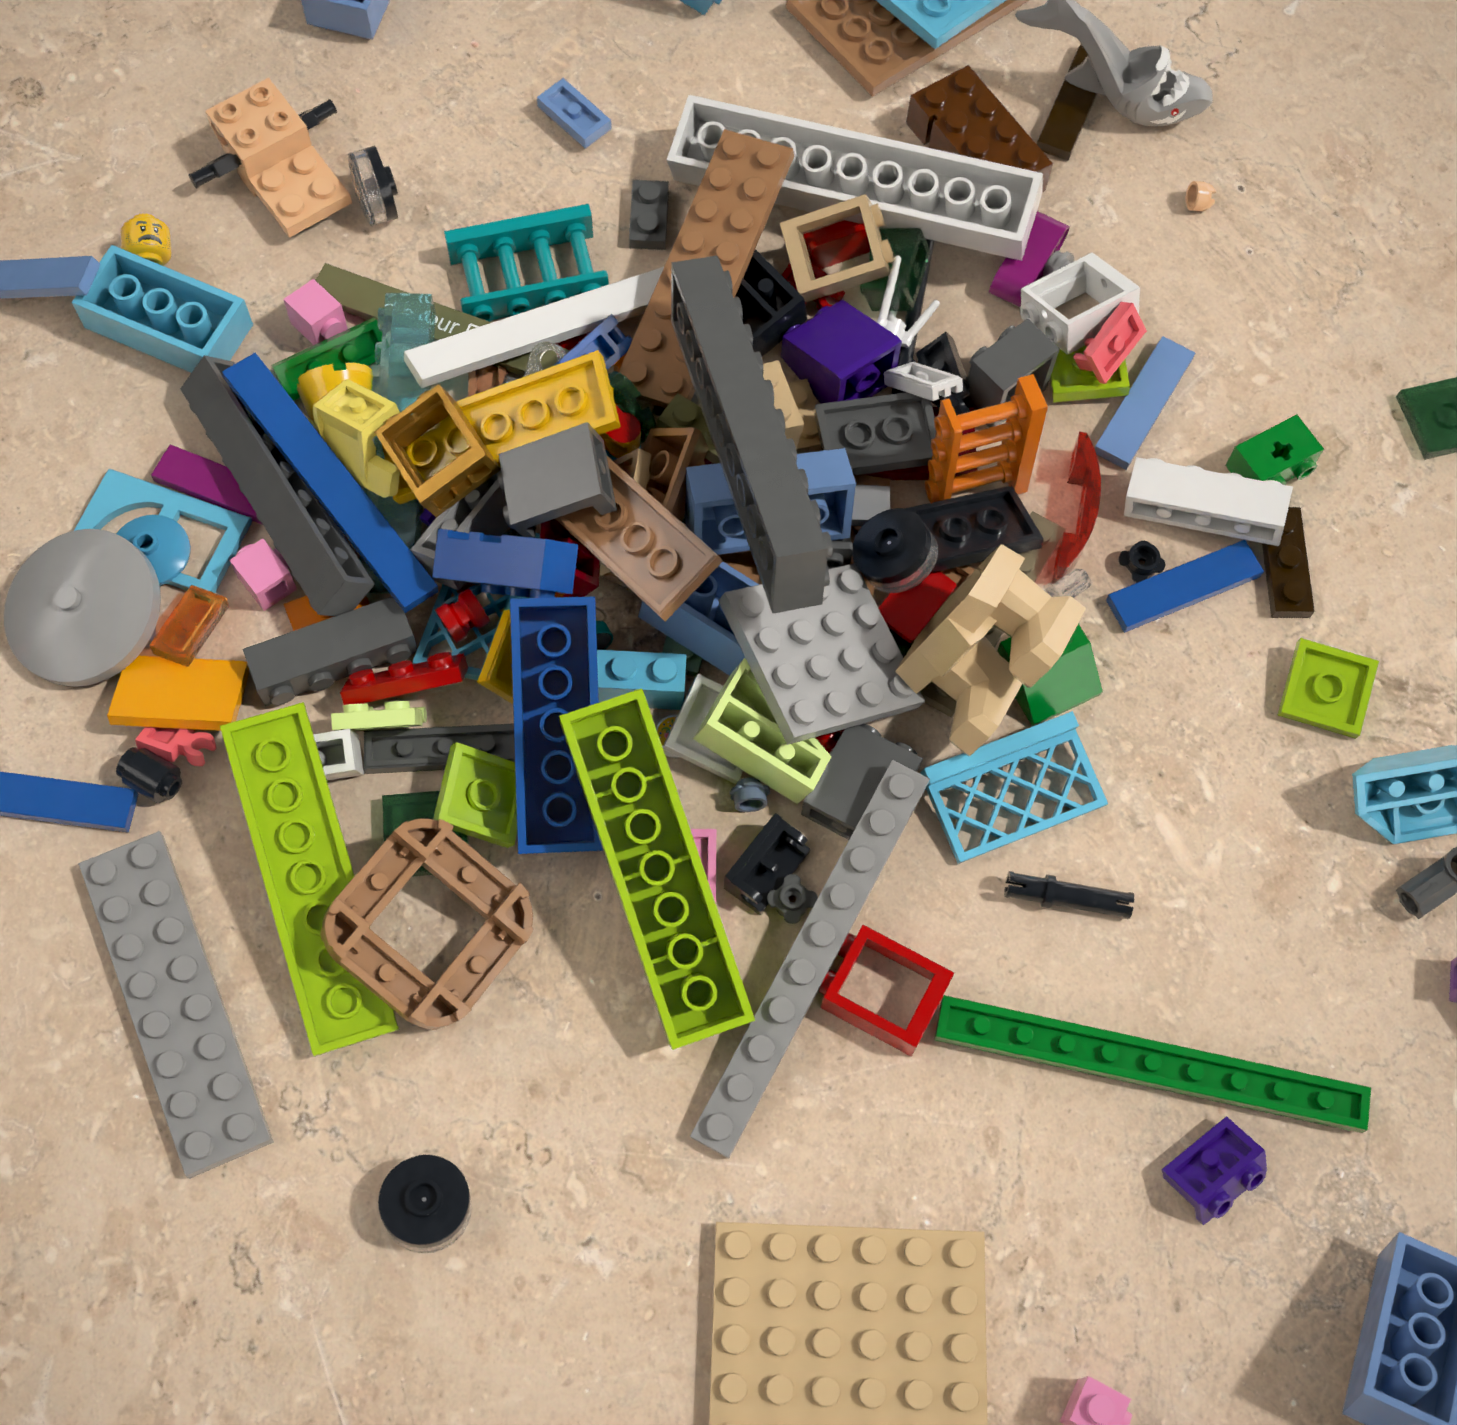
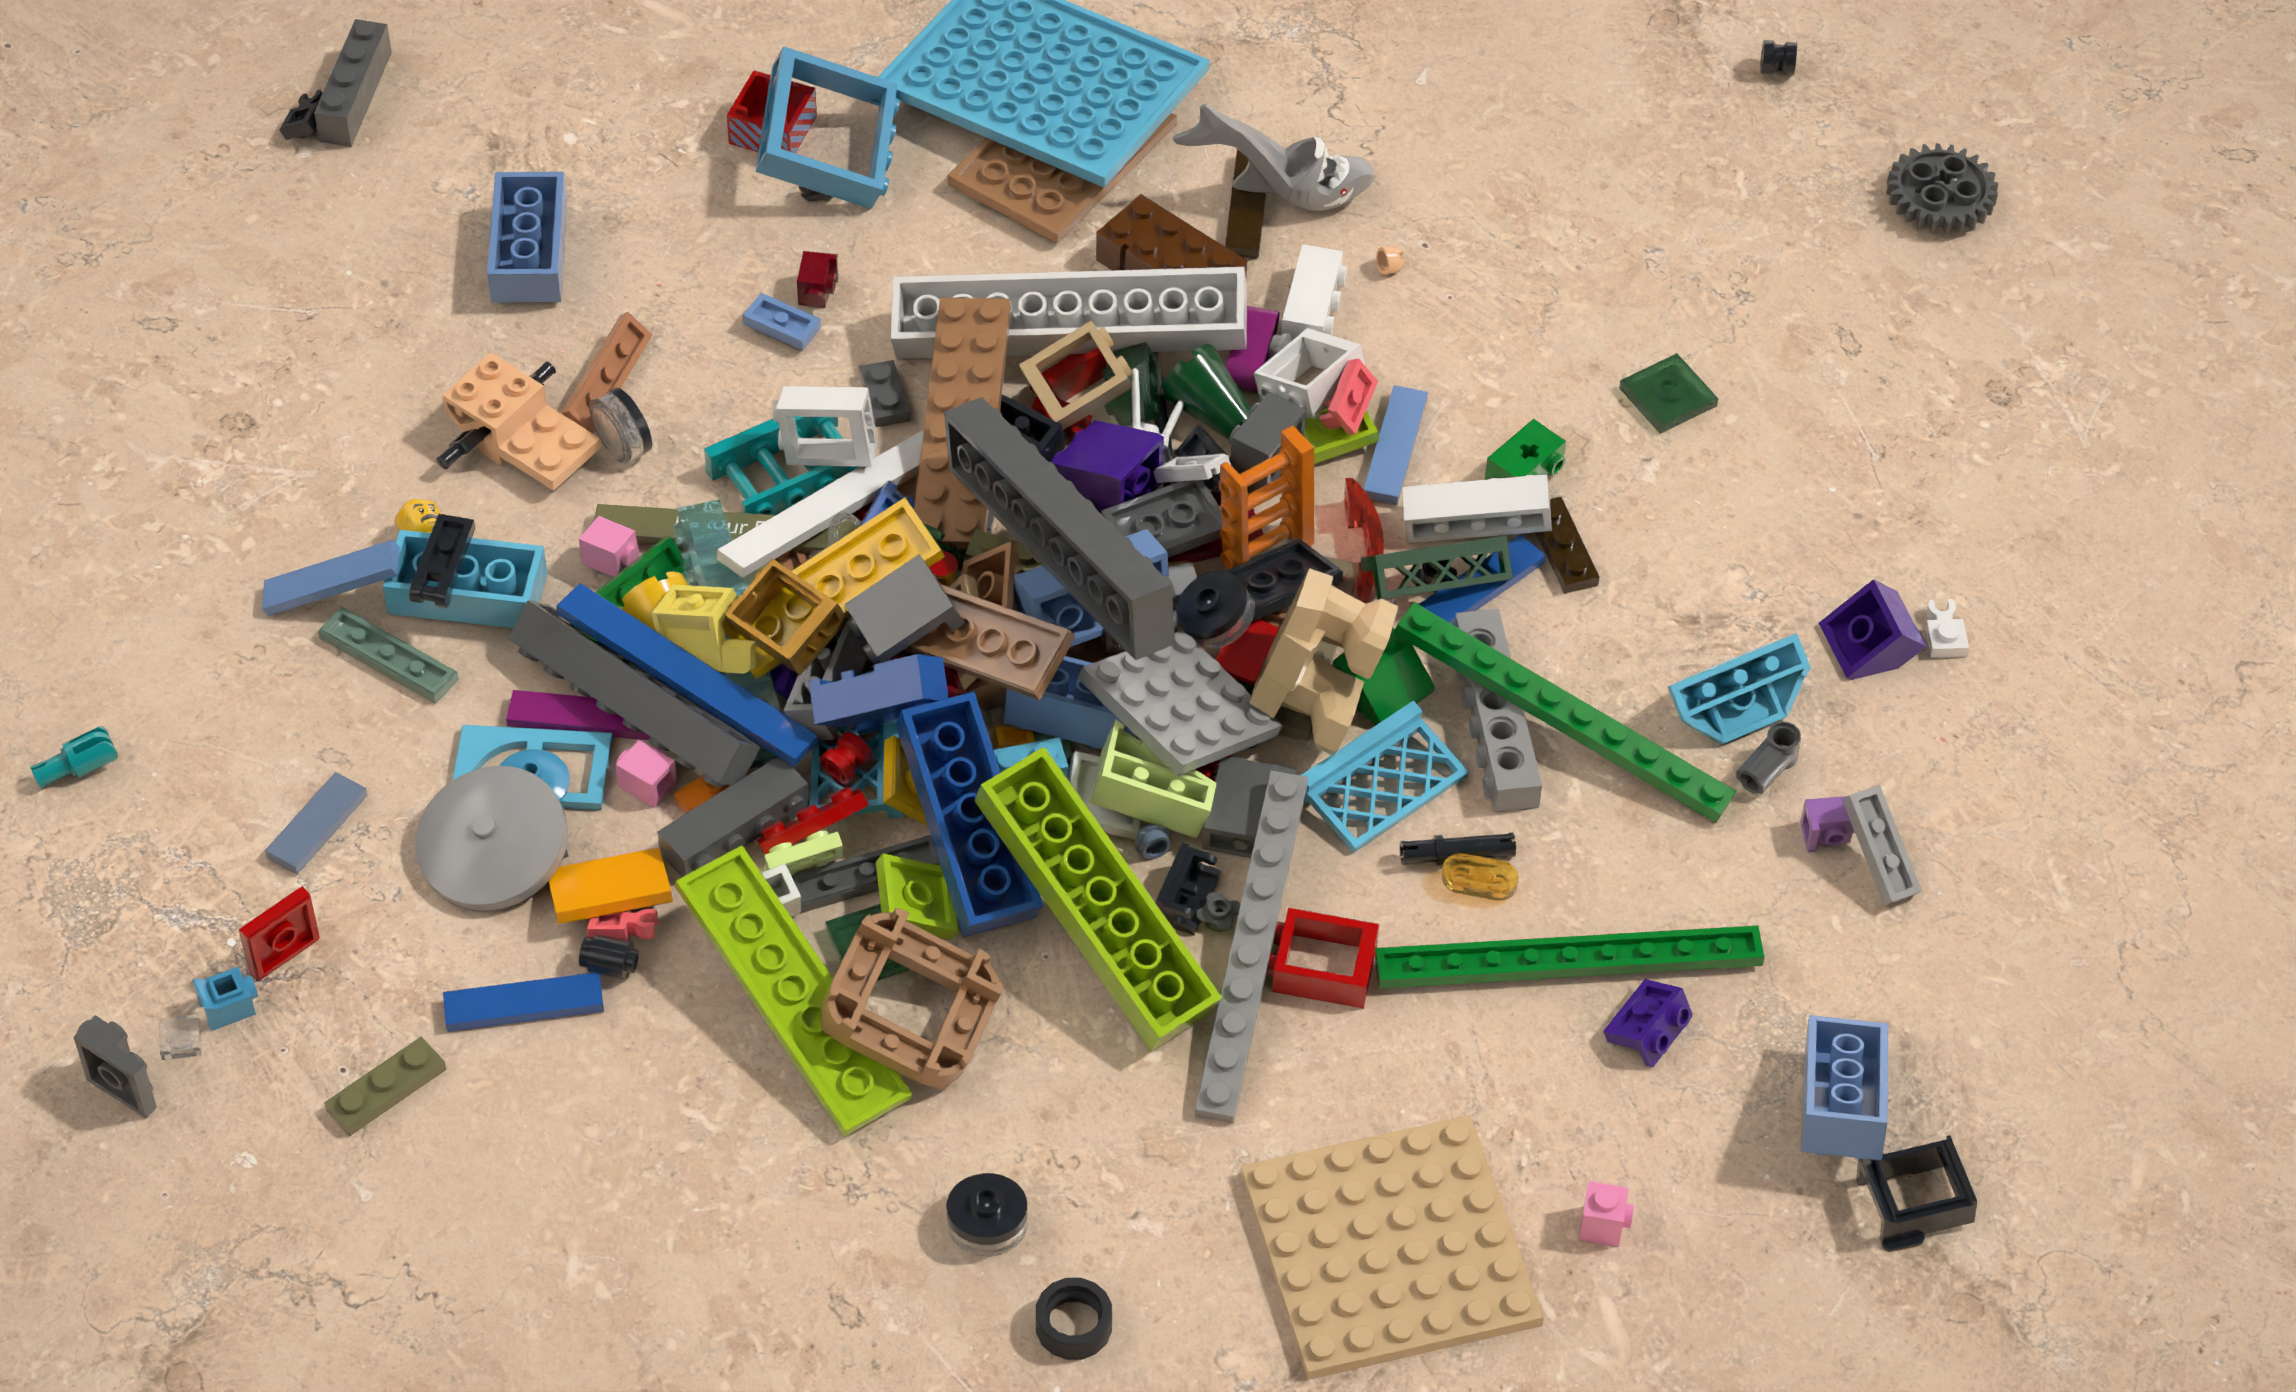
camera: 15 degrees left, 15 degrees down
light grey plate [79,831,274,1179] -> none
clear orange plate [149,585,229,667] -> none
lime plate [1277,638,1379,739] -> none
none -> sand green tile [318,606,459,704]
none -> black plate [409,513,475,608]
none -> nougat plate [561,312,652,434]
none -> white window [773,386,878,467]
none -> dark red brick [797,251,839,308]
none -> light orange plate [993,726,1035,749]
none -> black tyre [1036,1277,1112,1360]
none -> dark green cone [1160,344,1251,441]
none -> white brick [1281,244,1348,340]
none -> dark green fence [1360,536,1513,600]
none -> green plate [1393,602,1736,823]
none -> clear yellow plate [1442,854,1519,901]
none -> light grey brick [1454,609,1542,813]

